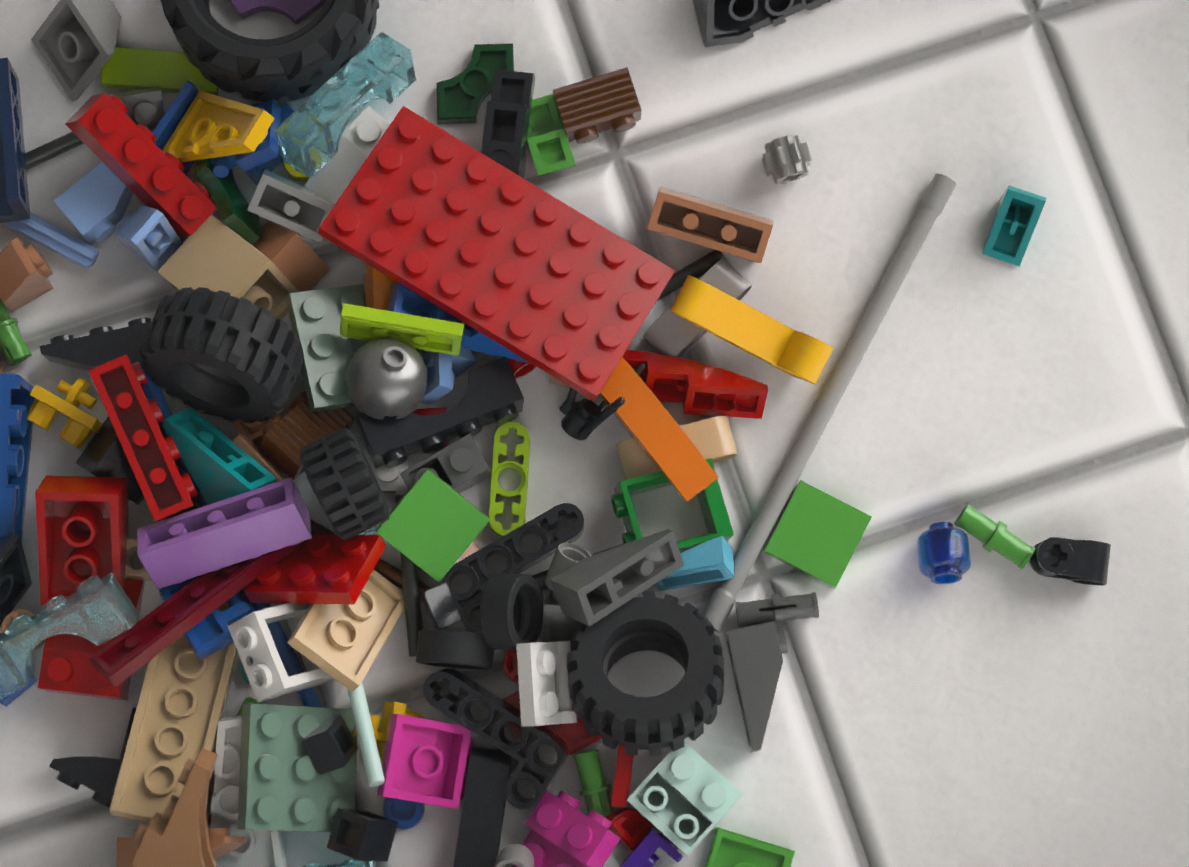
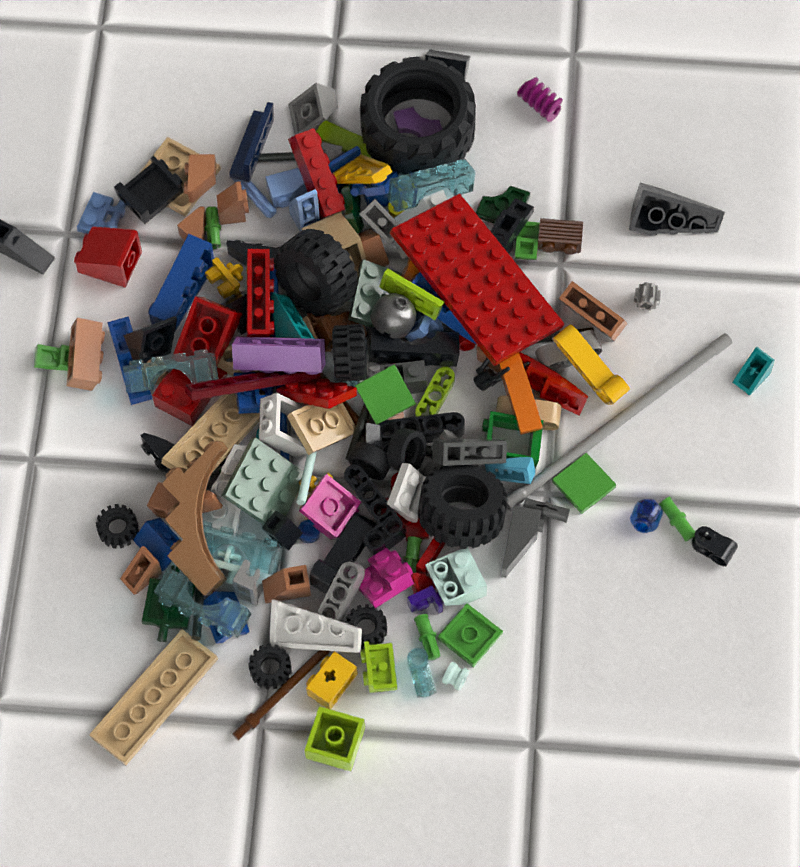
camera: 25 degrees right, 15 degrees down
black slope [302,714,358,775] -> none

